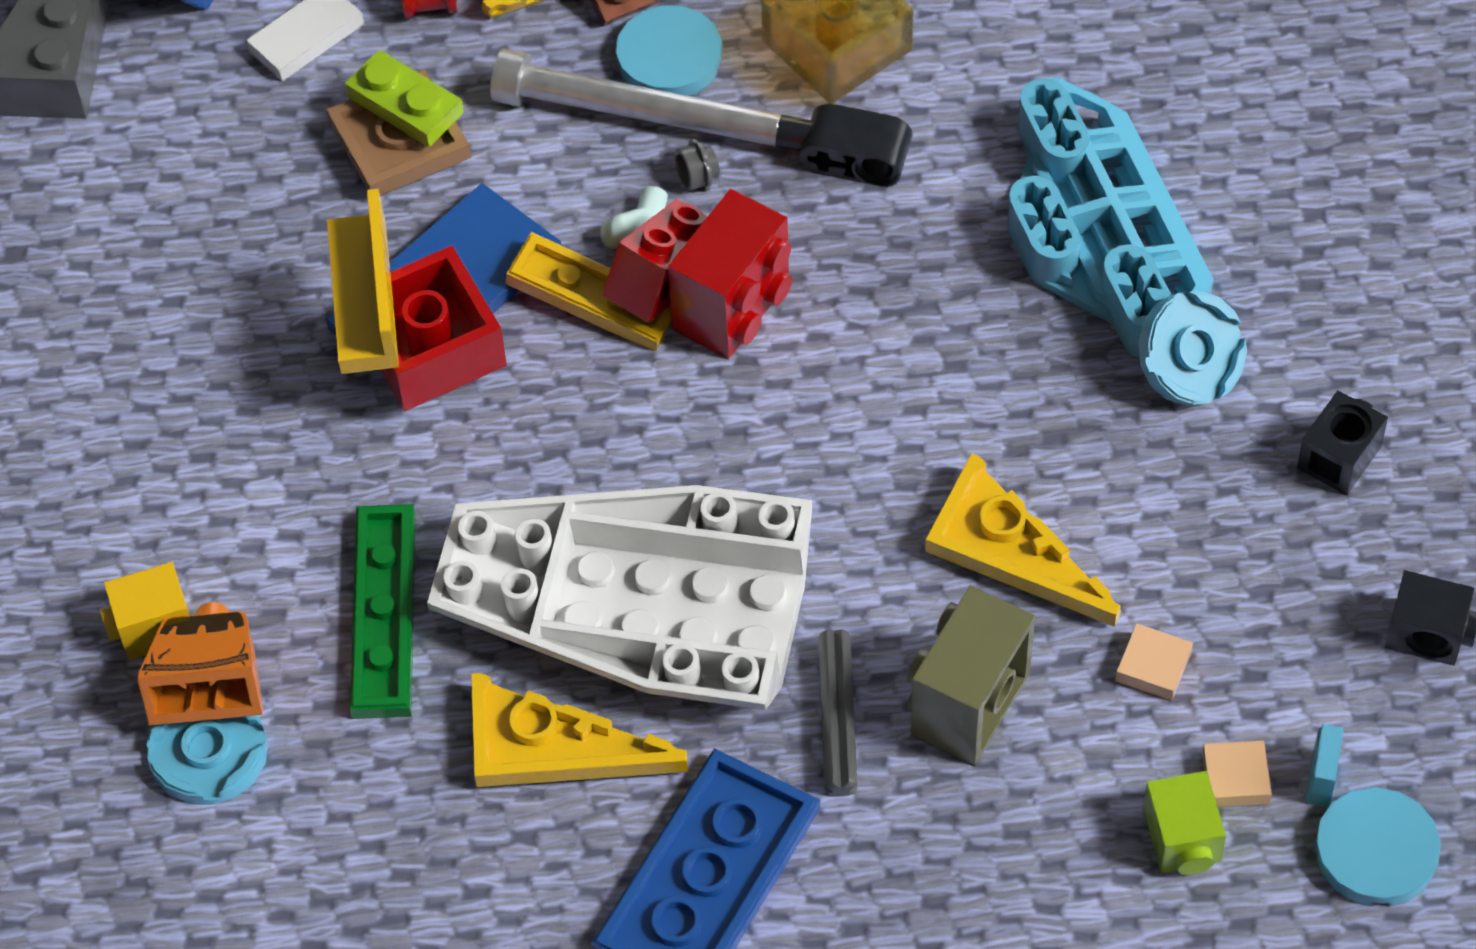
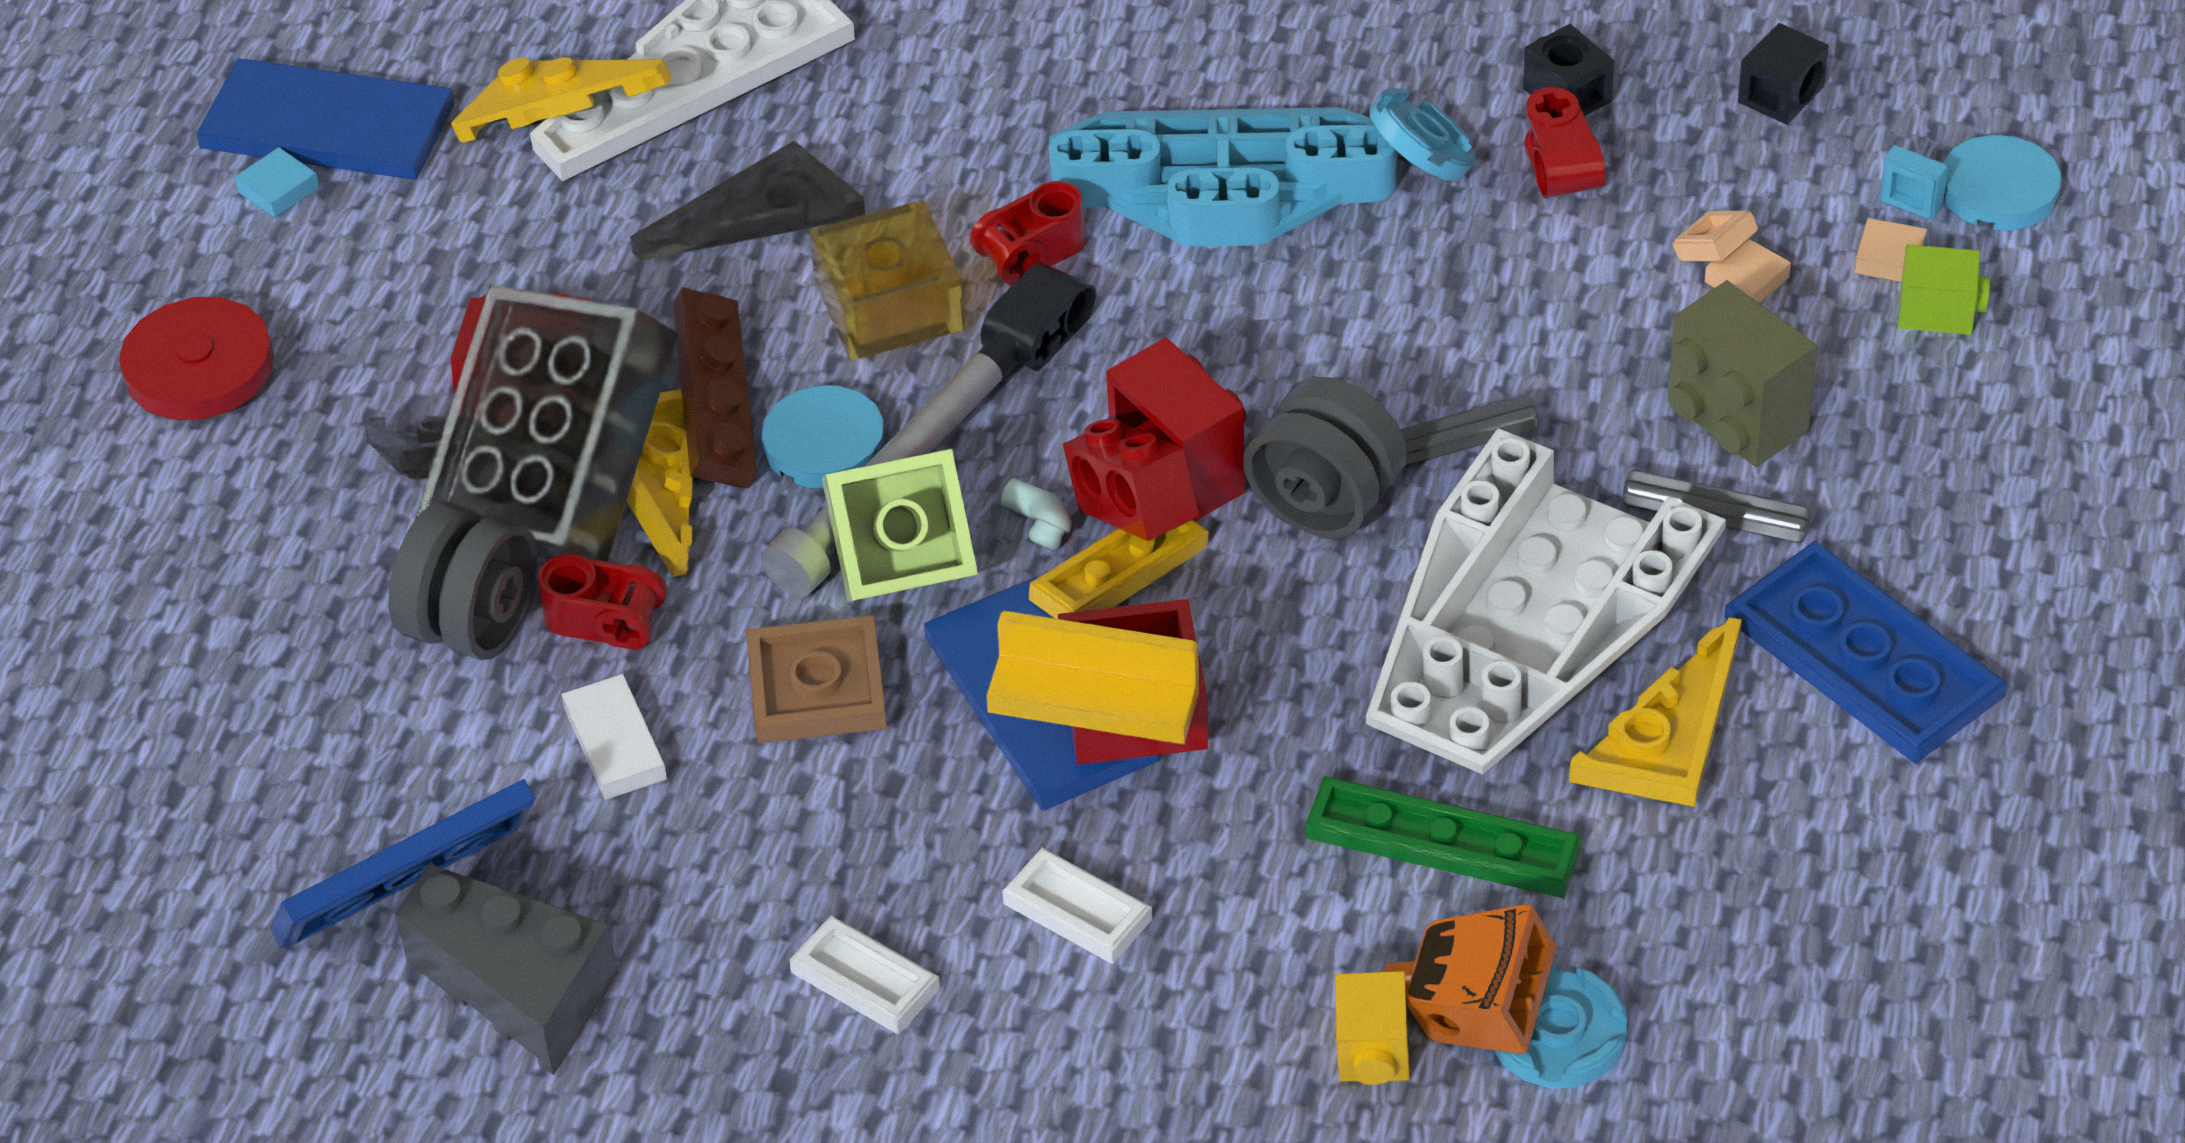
camera: 70 degrees left, 10 degrees down
lime plate [344,49,464,147] -> none
dark grey plate [675,139,719,192] -> none
yellow wing [925,453,1121,627] -> none
none -> white tile [789,915,940,1035]
none -> yellowish green brick [821,449,978,601]
none -> red piece [970,181,1086,286]
none -> white tile [1002,847,1152,964]
none -> dark grey wheel [1244,376,1406,539]
none -> dark grey axle [1400,395,1538,466]
none -> red piece [1524,87,1605,199]
none -> light nougat tile [1672,210,1759,261]

